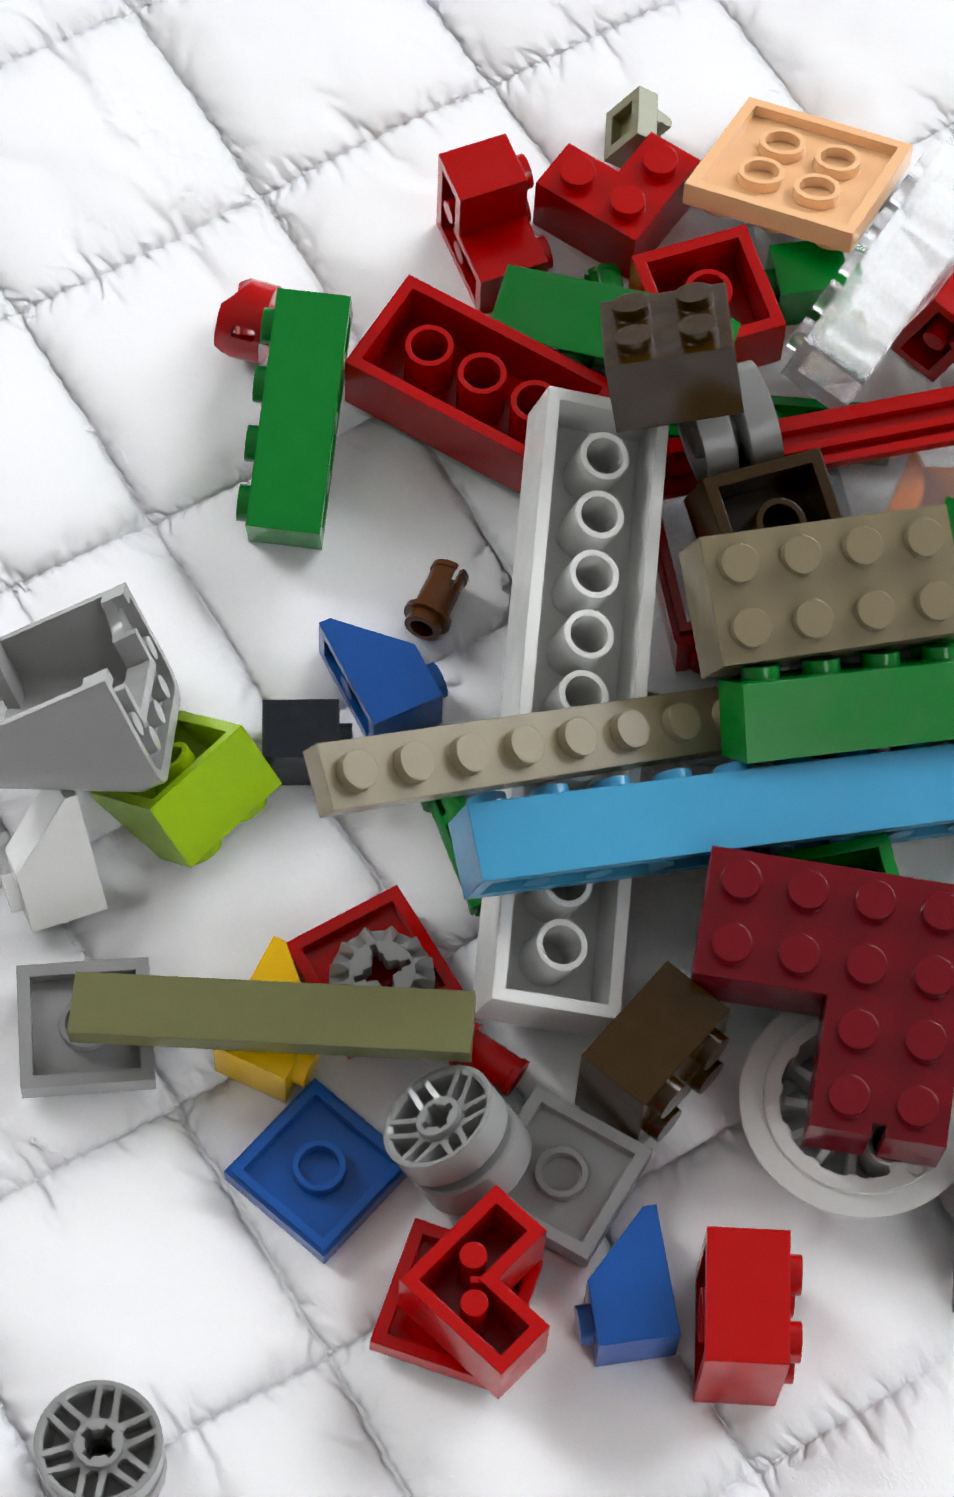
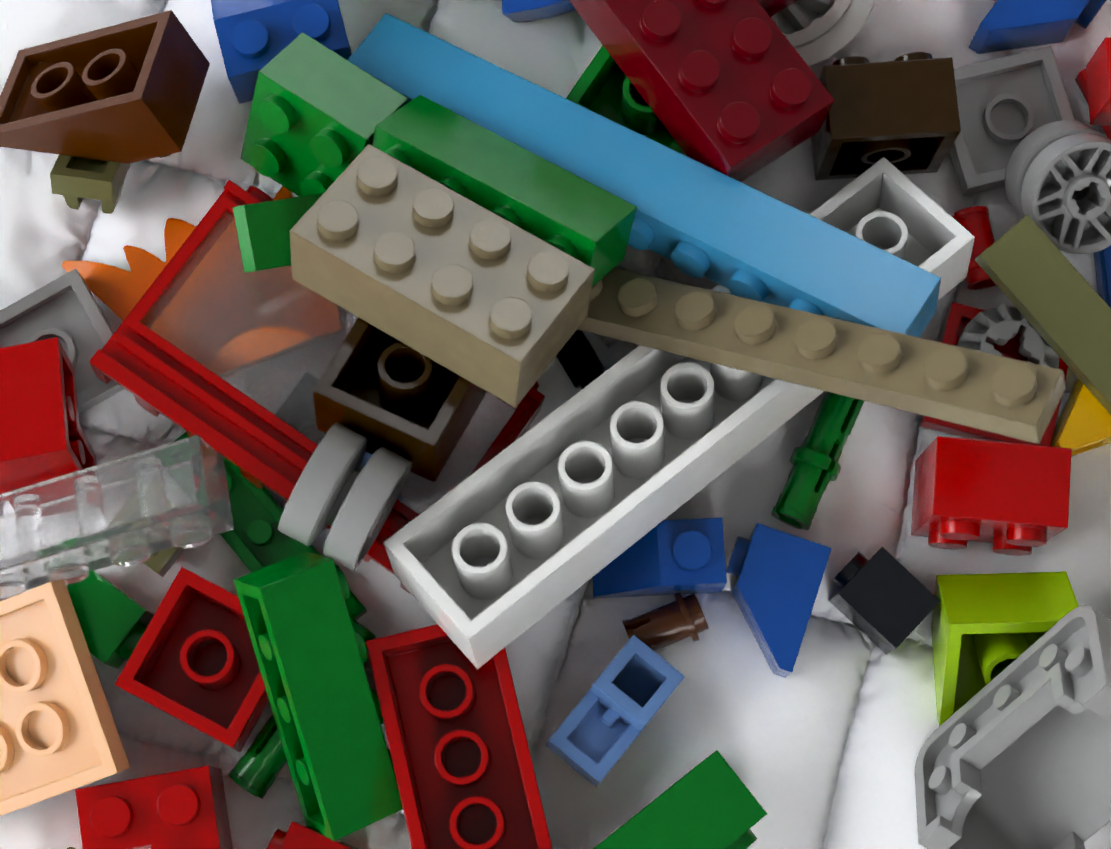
camera: 130 degrees left, 15 degrees up
dark brown brick [599,282,744,433] -> none
none -> medium blue brick [545,635,685,787]
none -> blue slope [592,517,727,599]
none -> red brick [911,436,1072,556]

